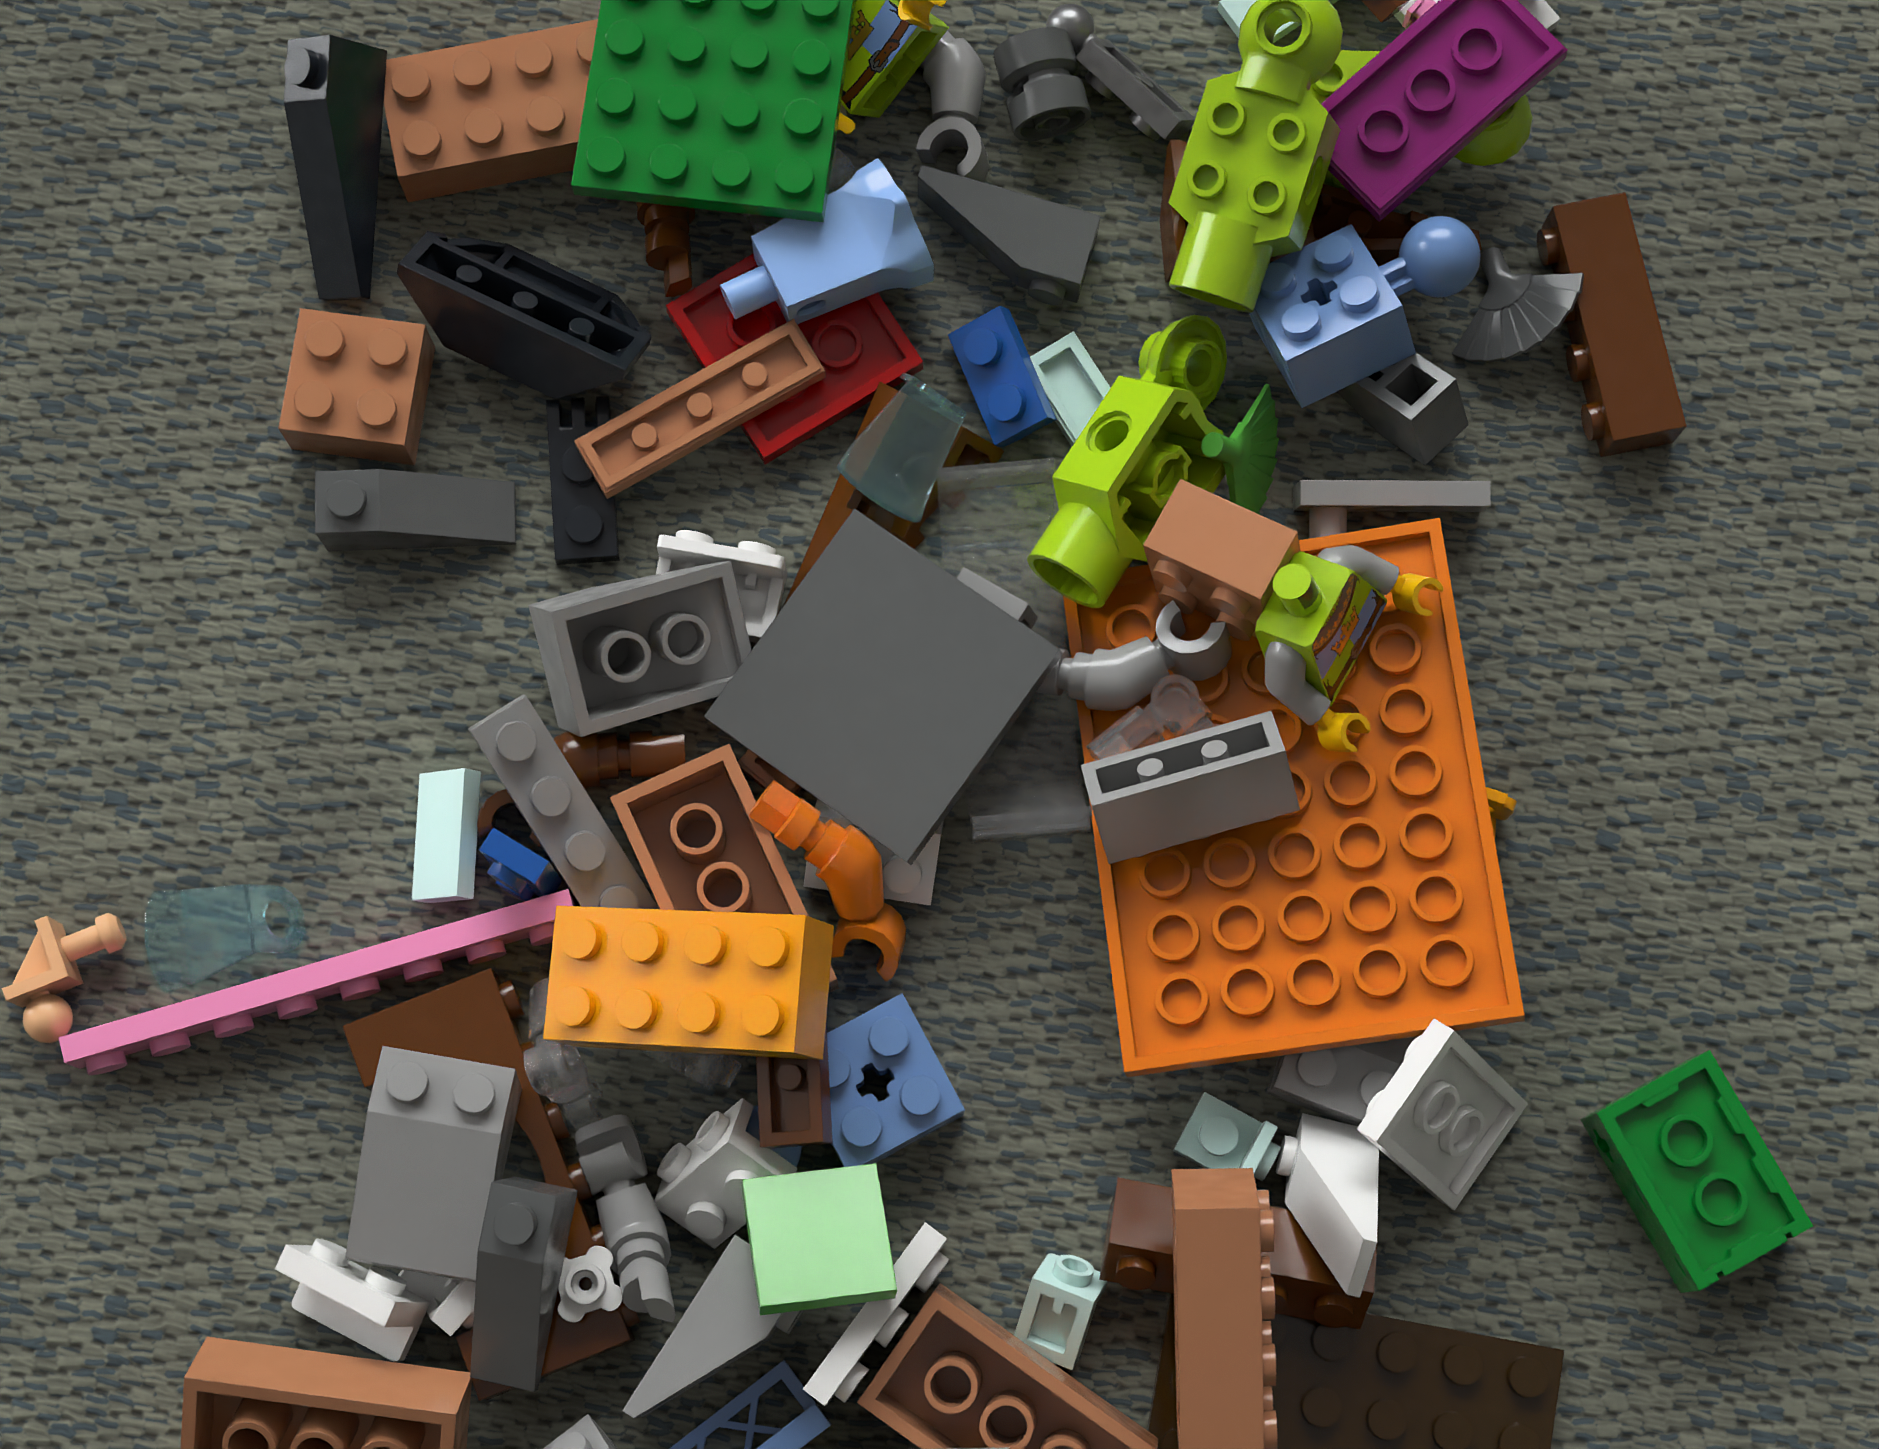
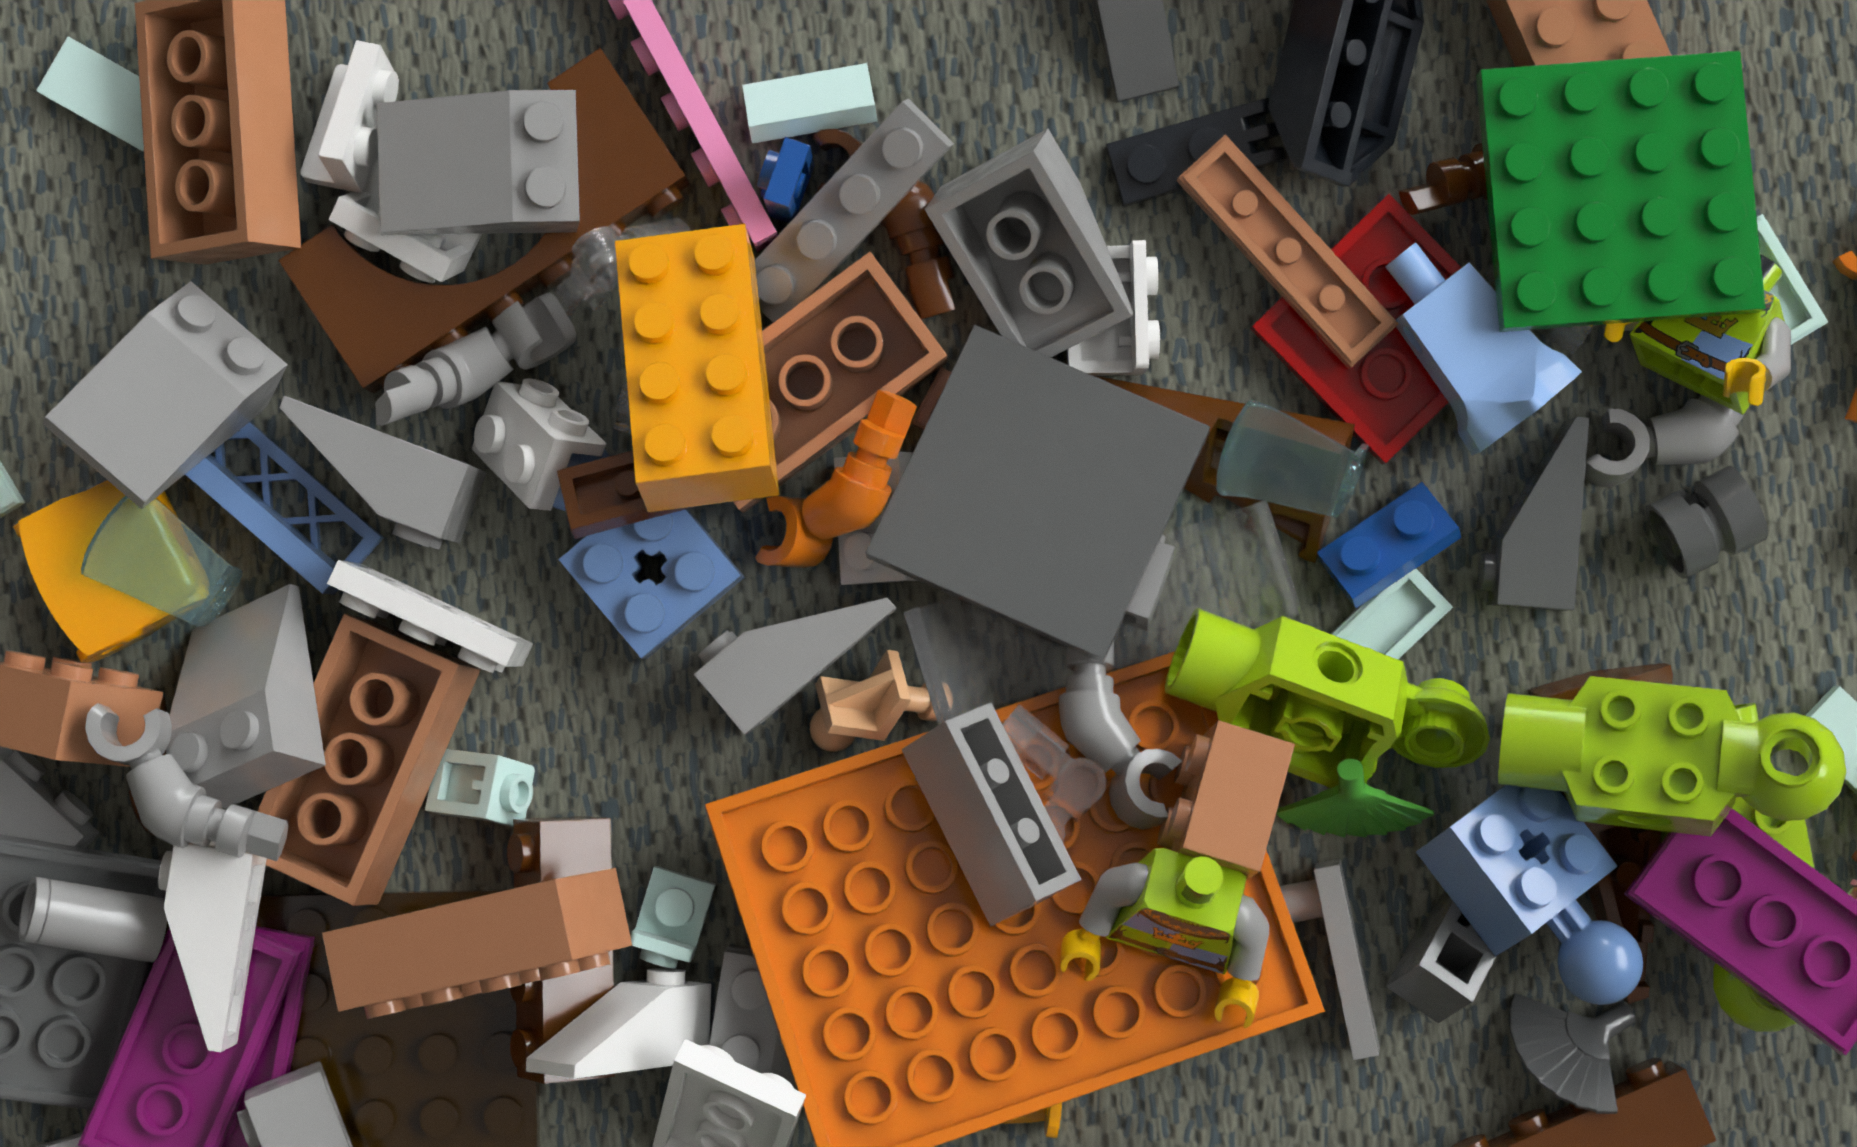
camera: 80 degrees right, 10 degrees up
dark grey slope [470,1176,578,1392] -> none
white plate [558,1246,623,1322] -> none
tile [742,1163,897,1316] -> none
flat silver plate [1046,4,1195,140] -> none
none -> light grey slope [694,597,897,735]
none -> light nougat piece [810,650,948,752]

